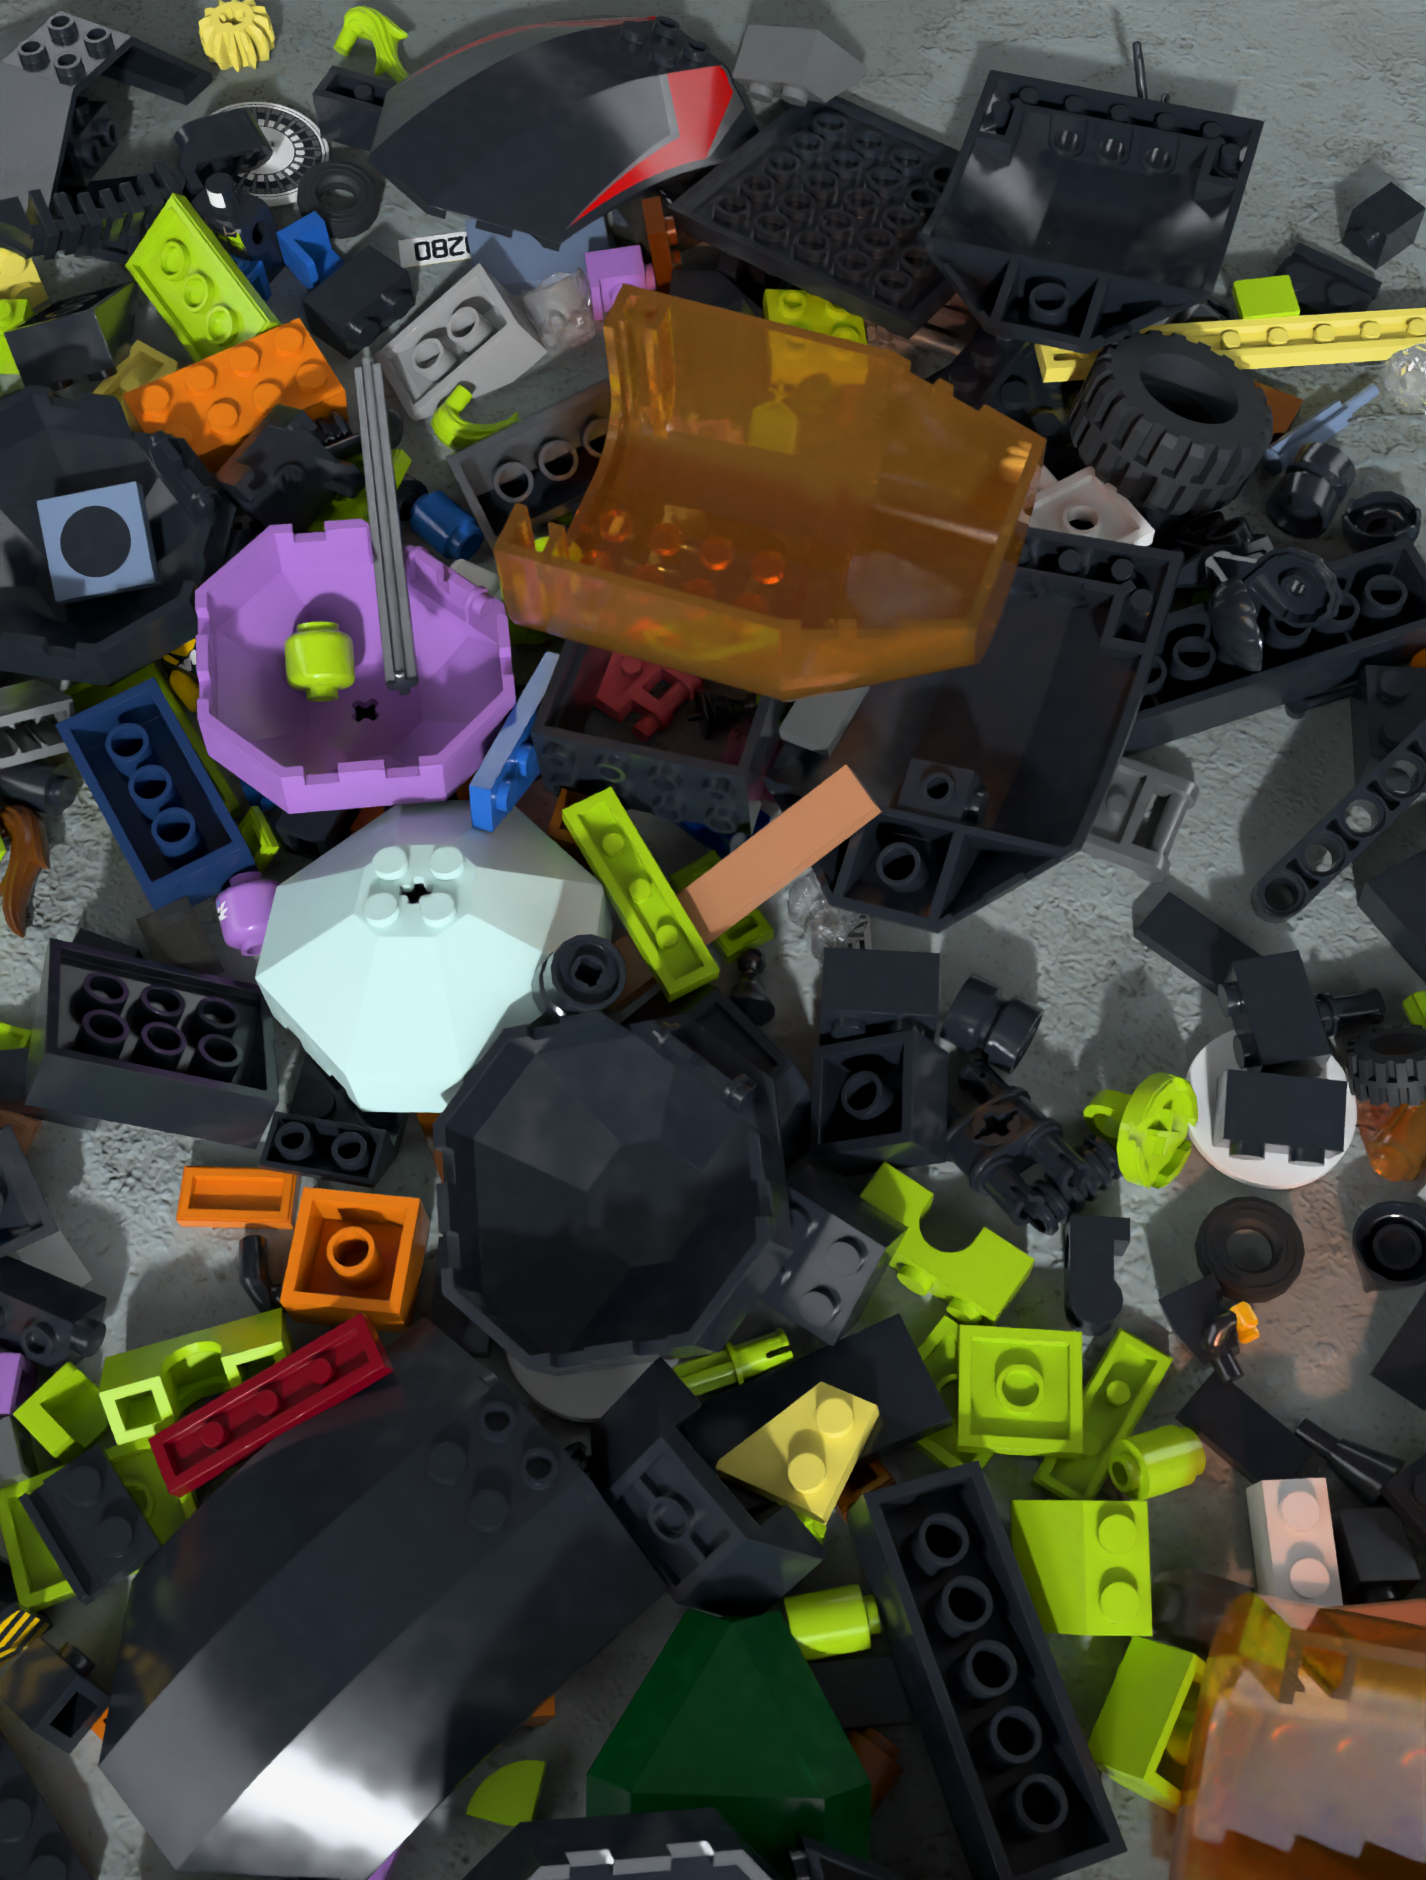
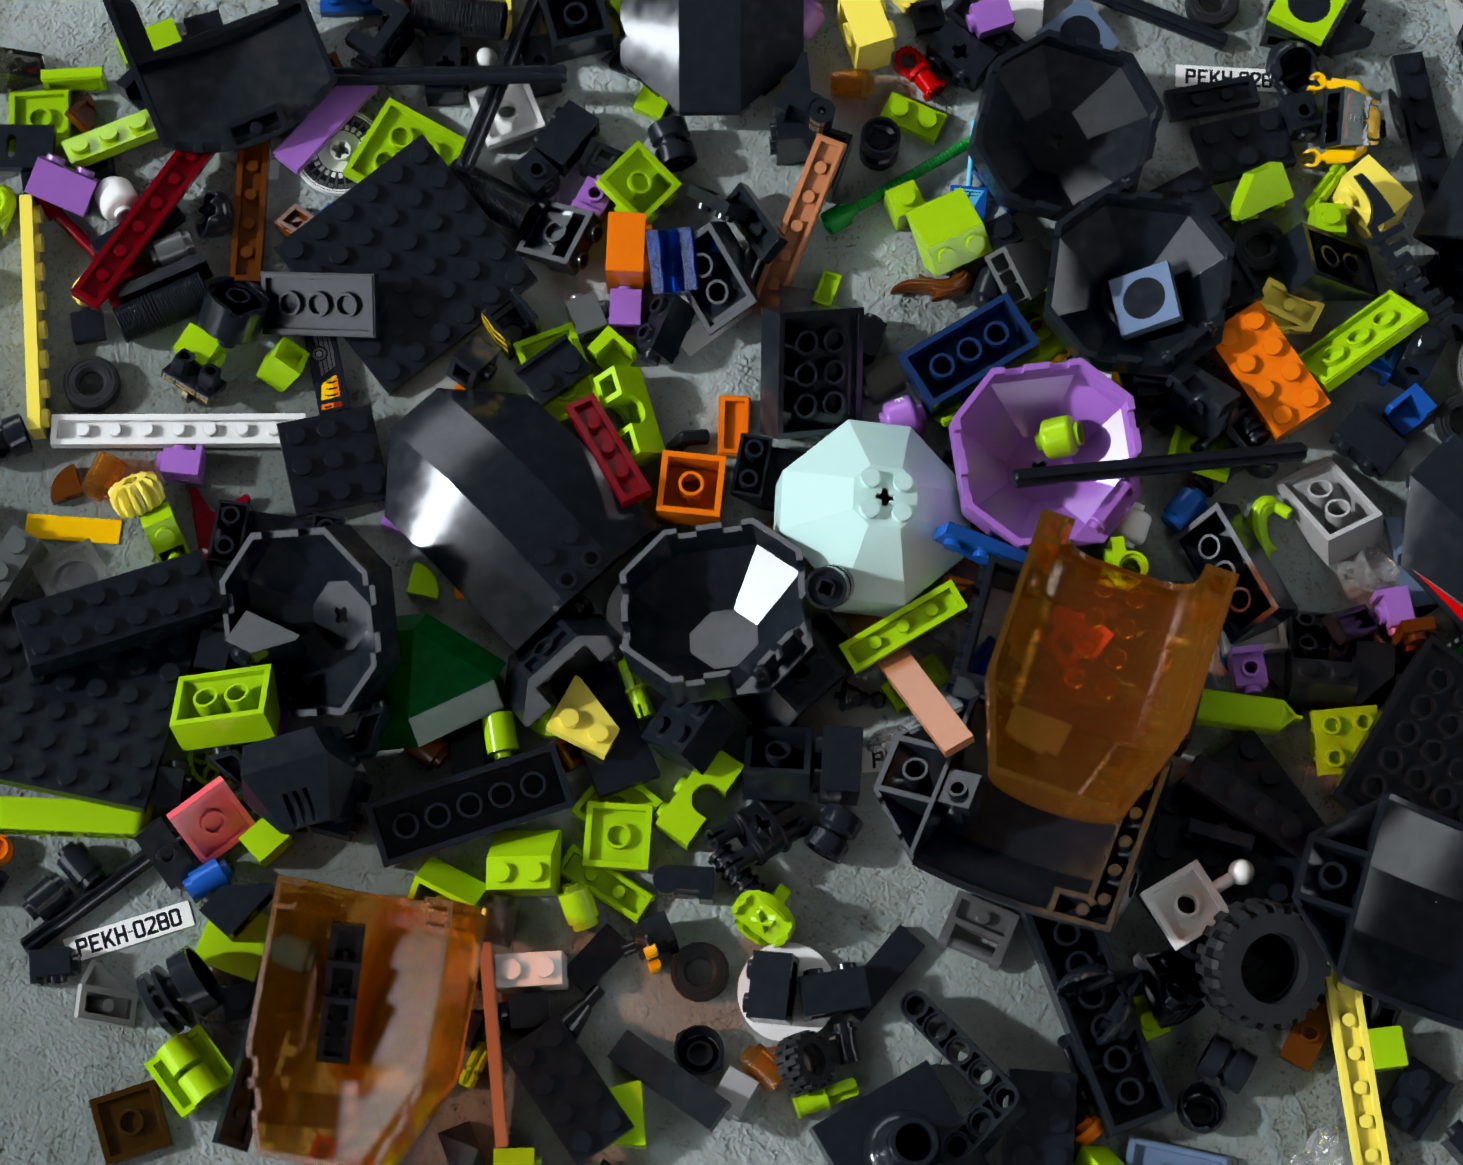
camera: 85 degrees right, 10 degrees up
sand blue axle [1261,383,1379,475] -> none

